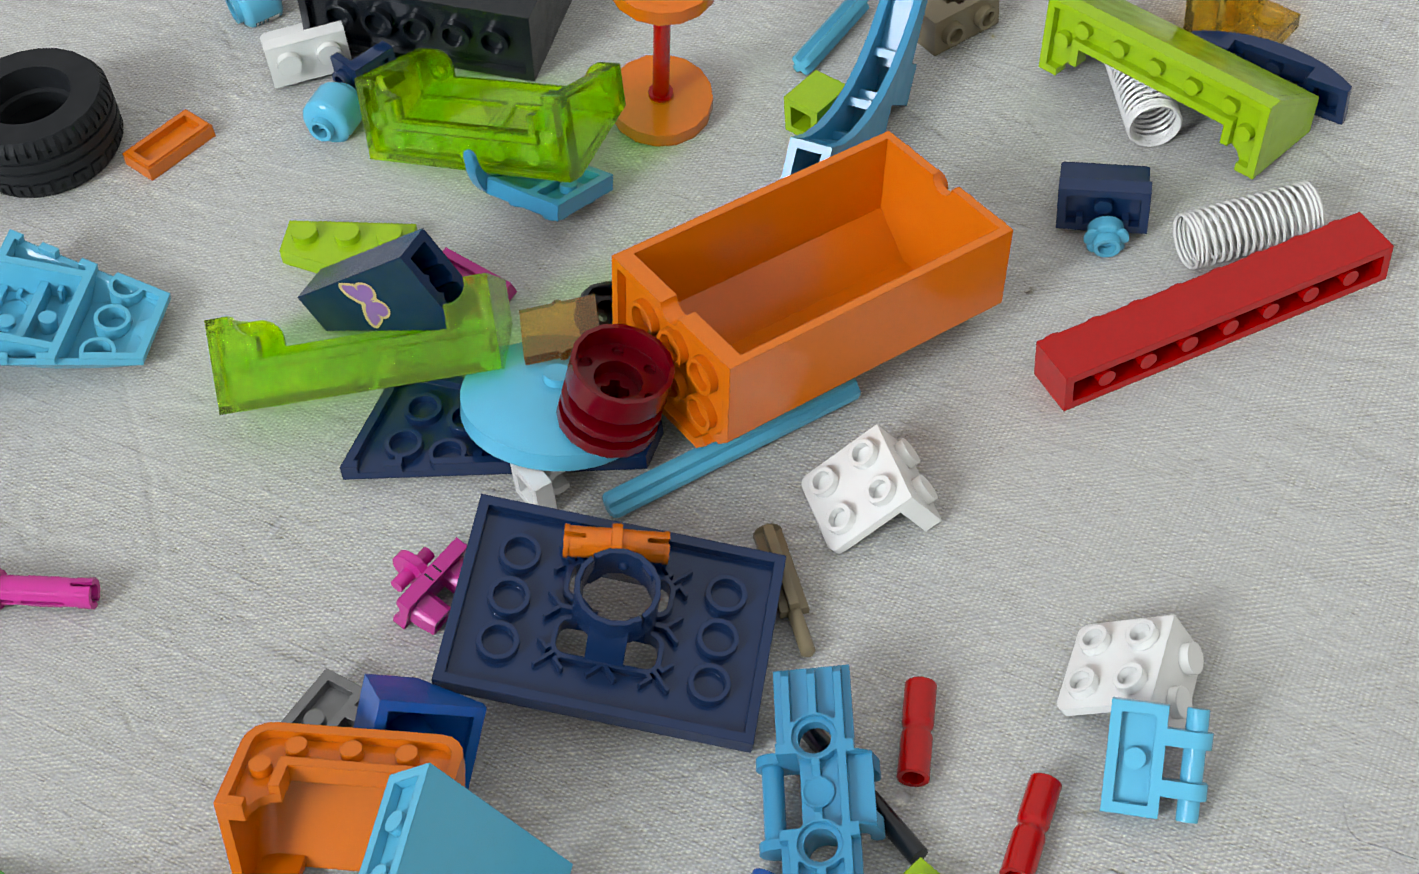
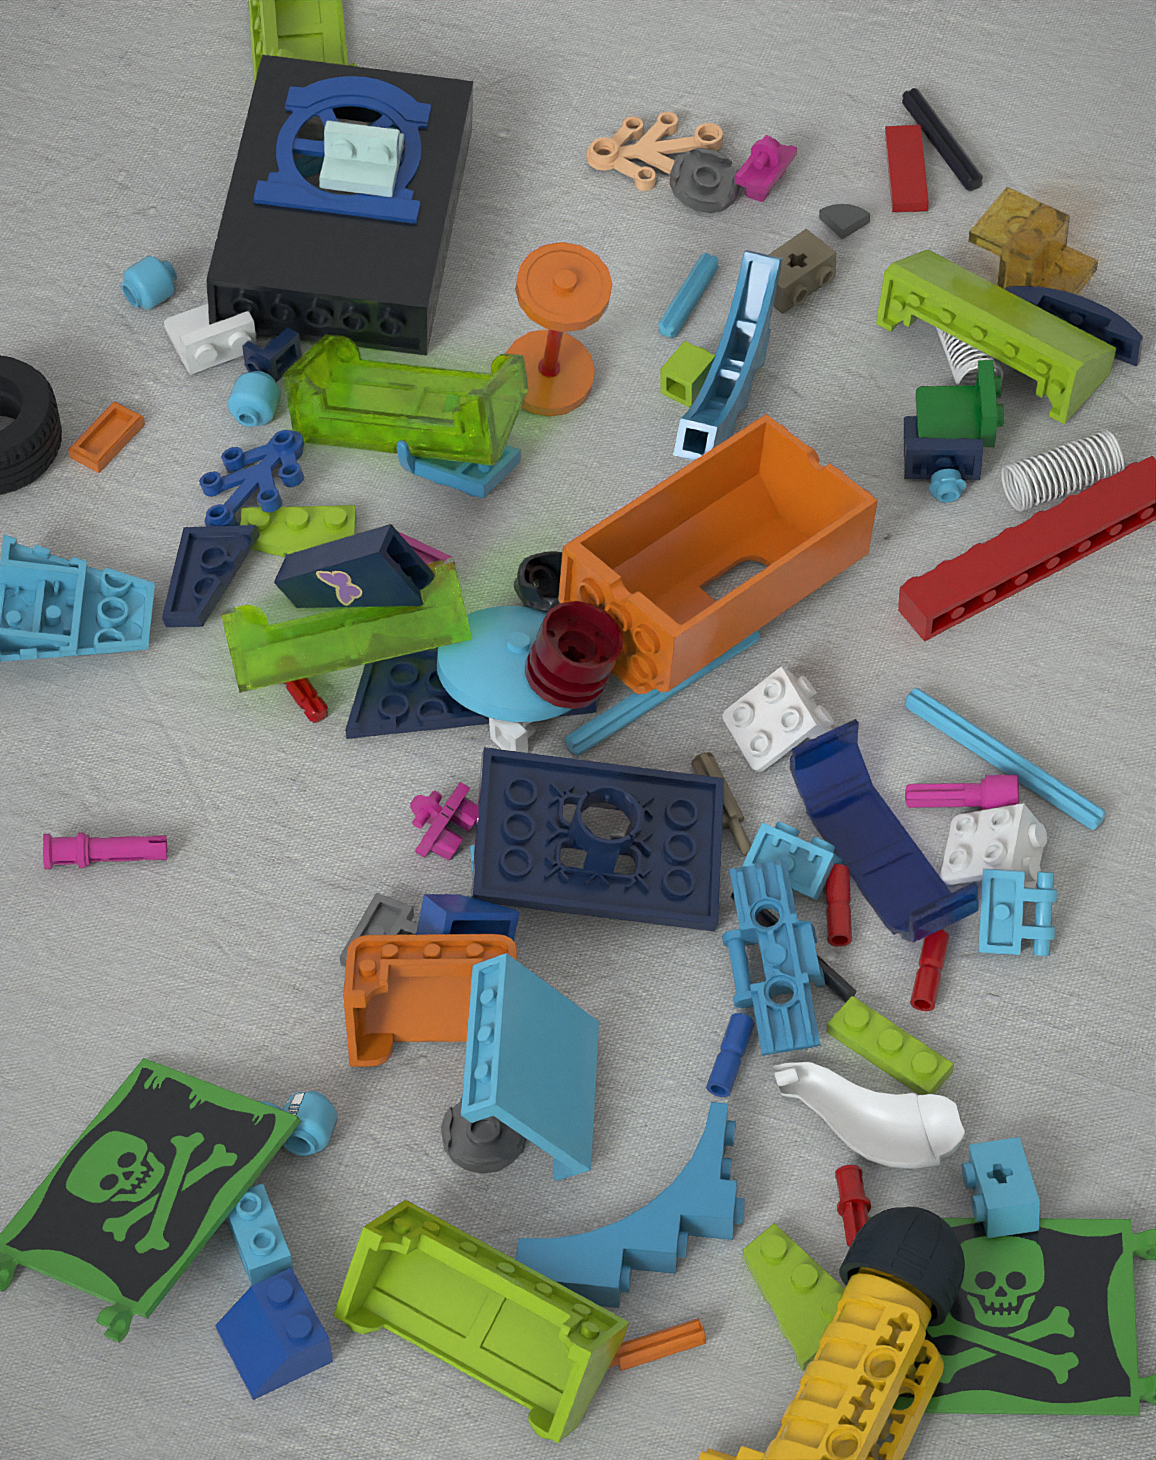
camera: 10 degrees left, 5 degrees up
clear orange piece [519,294,600,365] -> none
orange pin [562,523,670,565] -> none
none -> dark blue wing [162,525,260,628]
none -> blue plant [199,430,304,526]
none -> red axle [275,657,329,723]
none -> medium azure bracket [742,821,843,901]
none -> clear blue windscreen [789,719,979,943]
none -> medium azure axle [905,688,1106,830]
none -> dark pink piece [905,774,1019,810]
none -> green bracket [915,360,1004,447]

